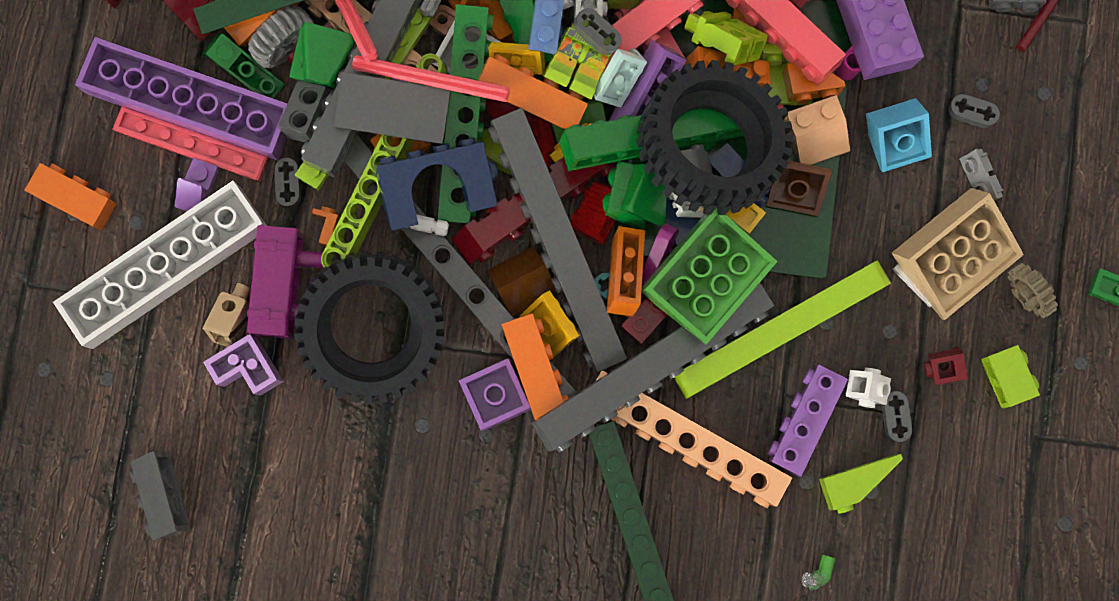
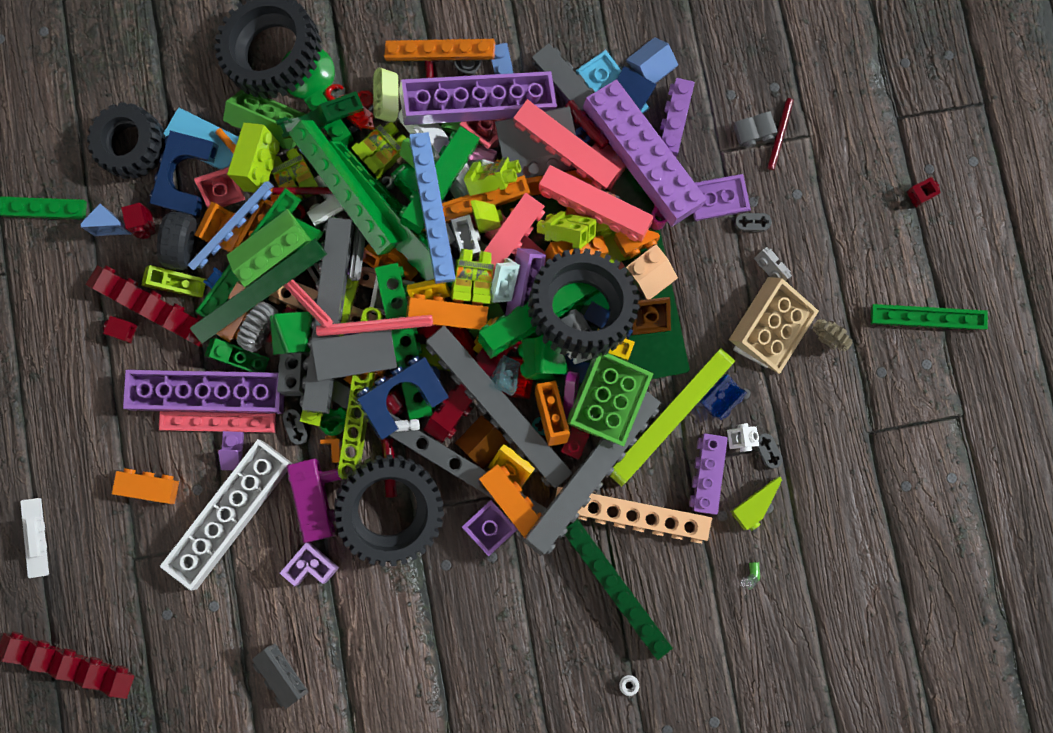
camera: 20 degrees left, 0 degrees up
tan torso [203,283,251,347] -> none
dark grey beam [573,8,621,55] -> none
medium azure slope [866,98,932,172] -> none
dark red brick [924,347,968,385] -> none
lime brick [981,345,1040,408] -> none
none -> green hair [320,407,347,436]
none -> dark red pin [381,439,398,498]
none -> dark red head [386,388,406,416]
none -> clear light blue slope [491,355,520,396]
none -> medium lavender tile [693,174,751,222]
none -> clear blue bracket [699,374,747,420]

